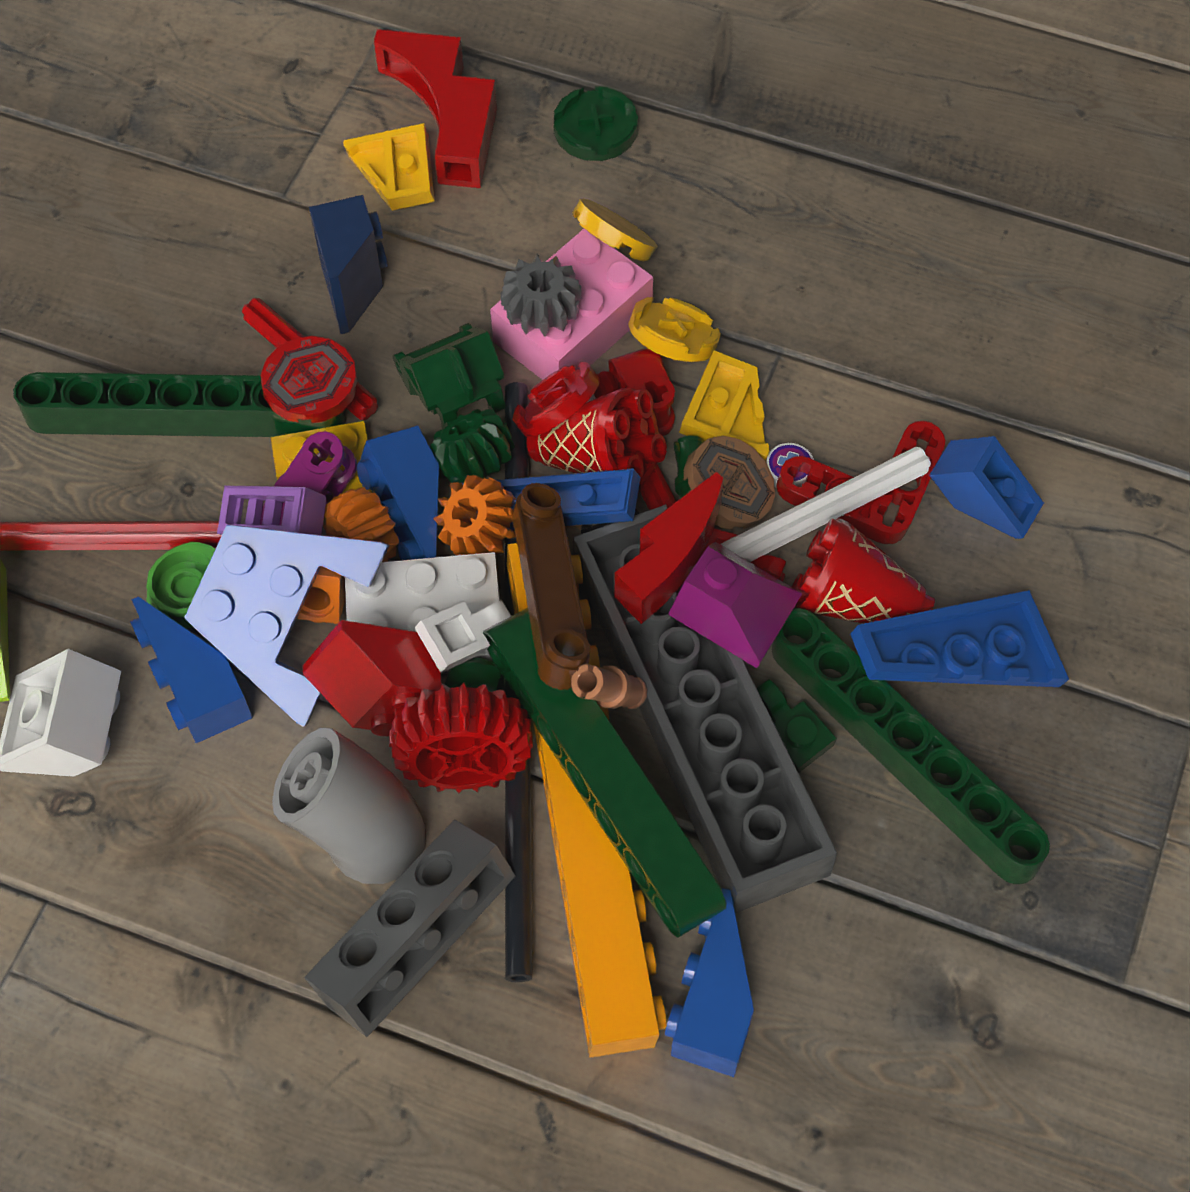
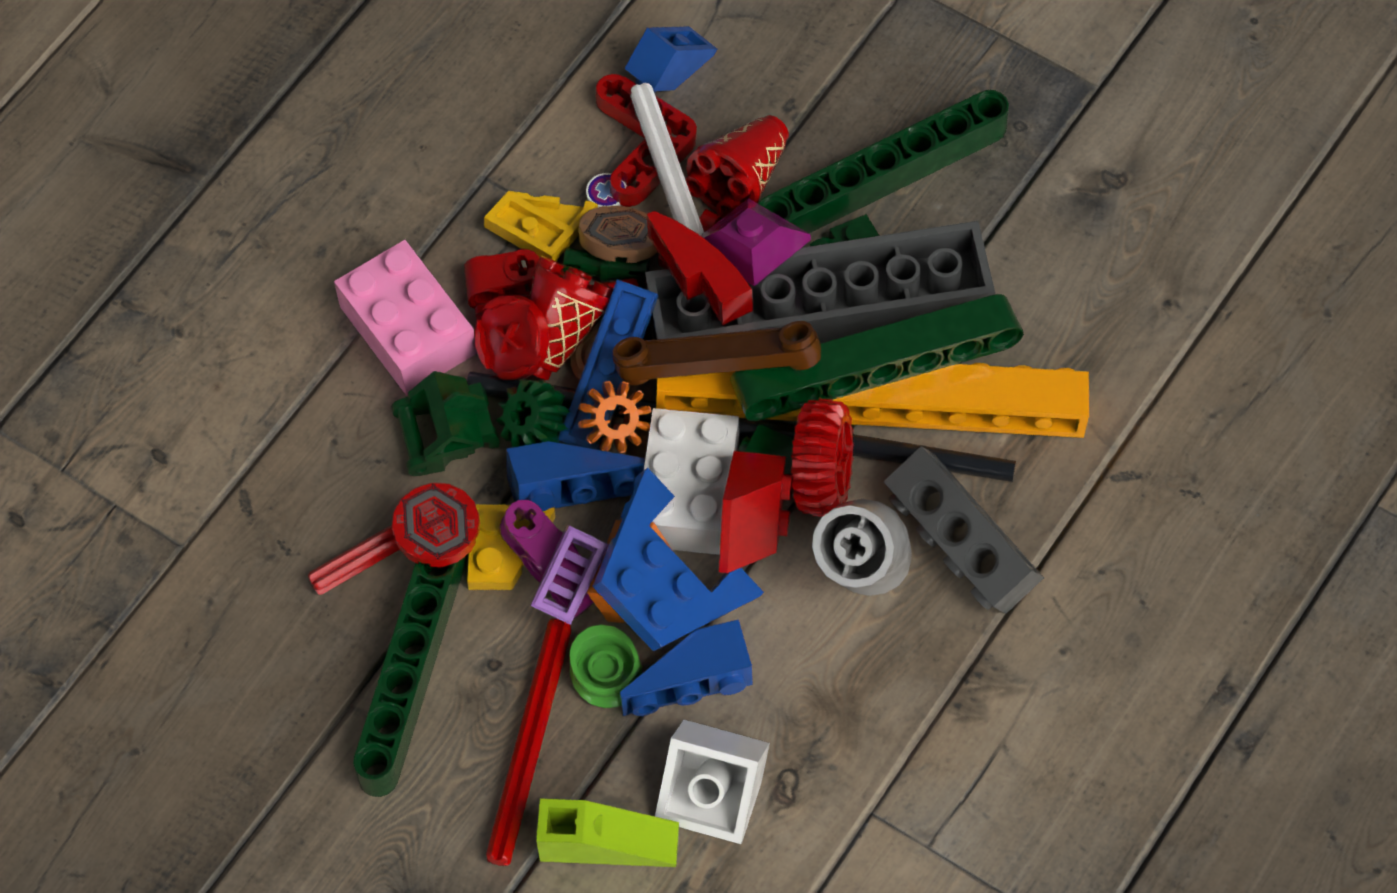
camera: 75 degrees left, 0 degrees up
dark blue slope [309,195,388,334] -> none
orange gear [323,487,399,562] -> none
yellow wing [343,123,435,211] -> none
red arch [374,29,497,188] -> none
white plate [415,600,511,673] -> none
dark grey gear [500,254,582,337] -> none
dark green tile [553,86,638,161] -> none
nougat pin [571,664,647,709] -> none
yellow tile [572,198,657,261] -> none
yellow tile [628,297,721,362] -> none
blue slope [664,888,754,1077] -> none
blue wing [850,590,1069,687] -> none

